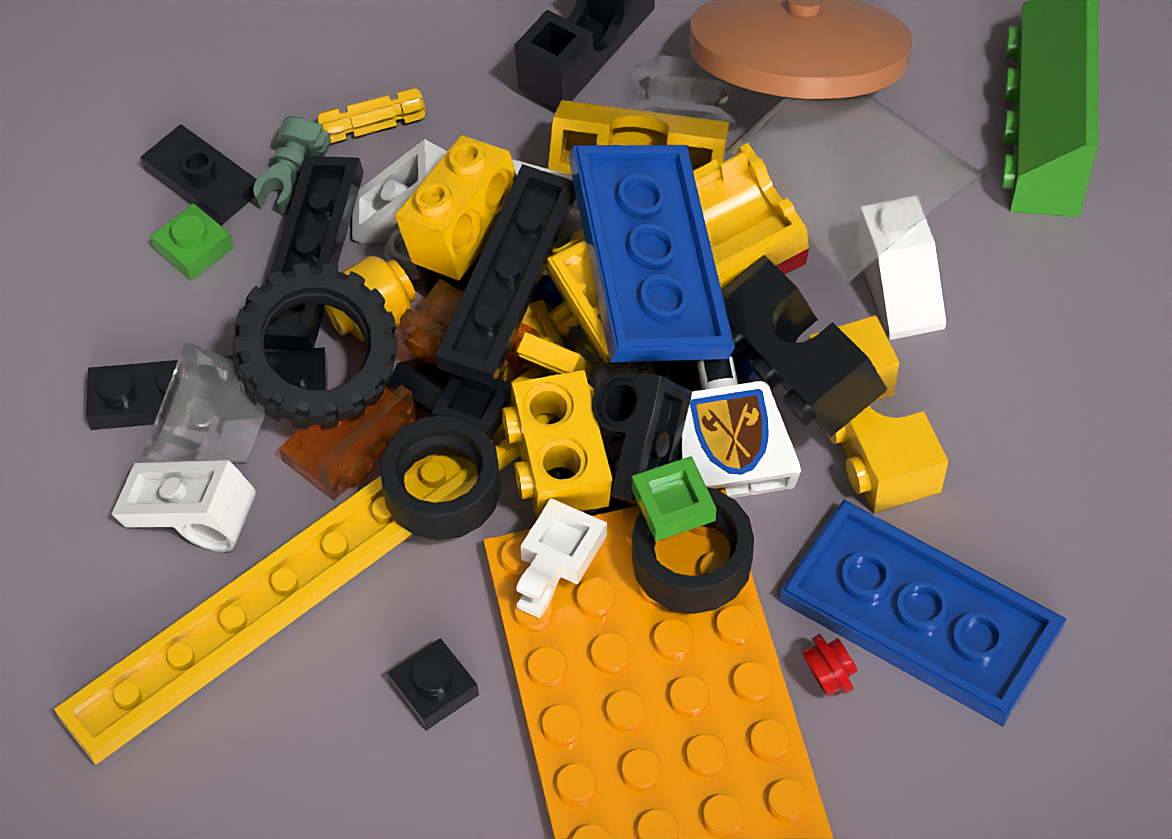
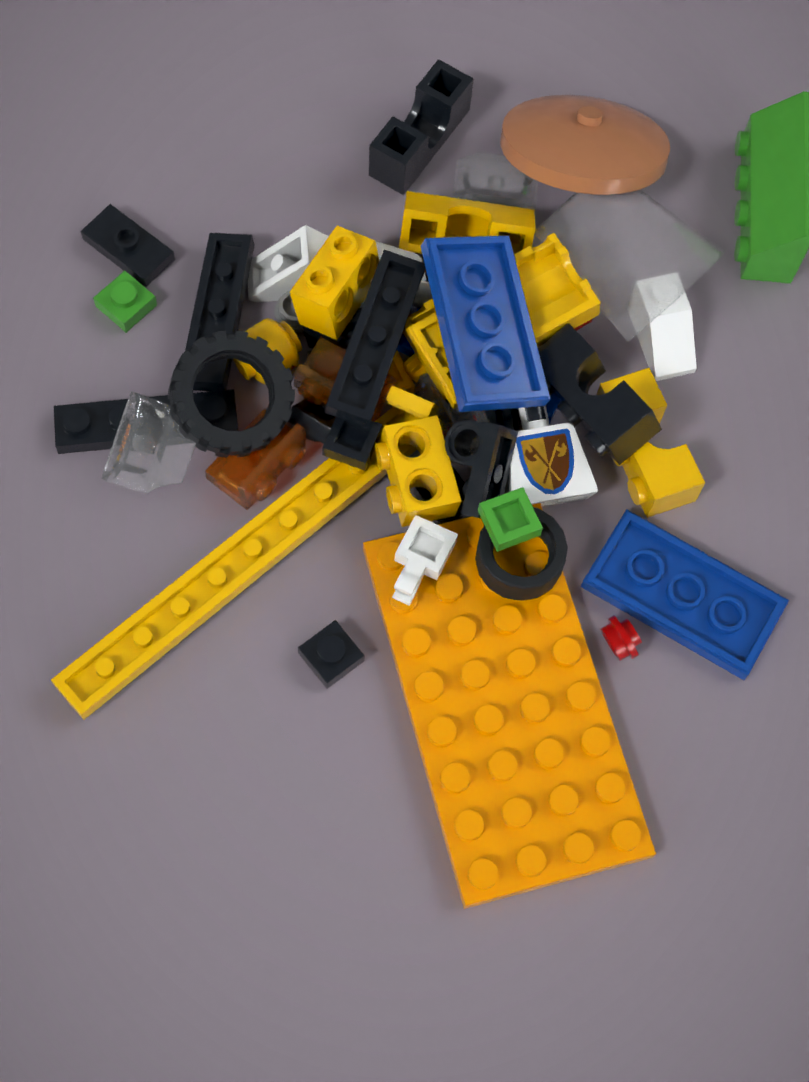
camera: 10 degrees left, 10 degrees up
white plate [112,460,256,553] -> none
sand green piece [253,116,331,215] -> none
yellow axle [317,88,426,144] -> none
black tyre [379,415,501,540] -> none

